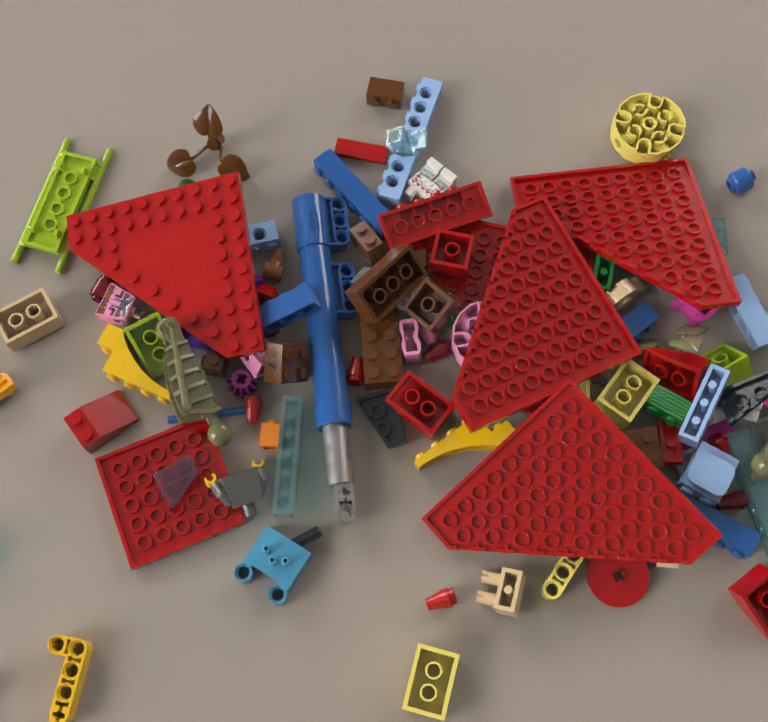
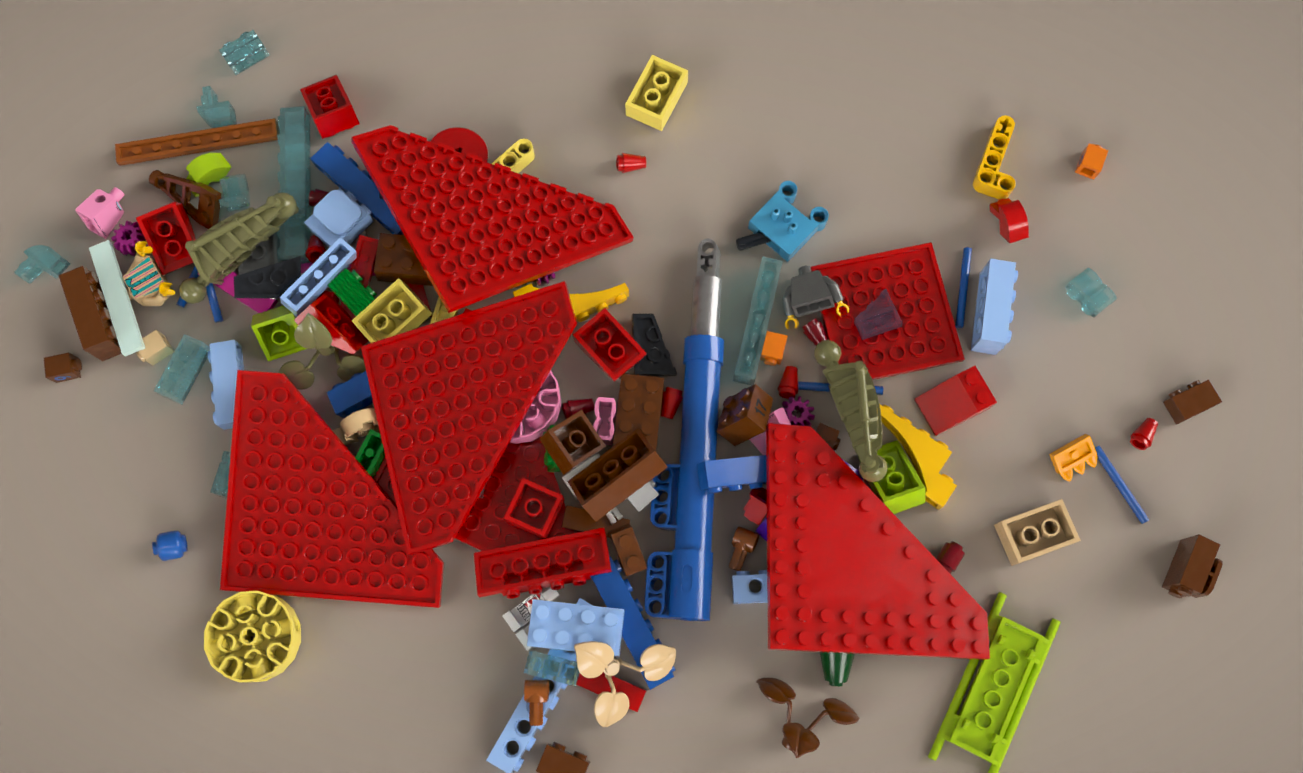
camera: 170 degrees left, 5 degrees up
torso [95,283,145,326] -> none
tan brick [476,567,527,618] -> none
none -> dark orange axle [524,680,549,726]
none -> light blue brick [527,599,625,657]
none -> tan plant [574,641,676,727]
none -> dark red cone [802,318,828,346]
none -> blue bar [955,247,972,328]
none -> light blue brick [971,258,1018,355]
none -> red brick [990,198,1029,244]

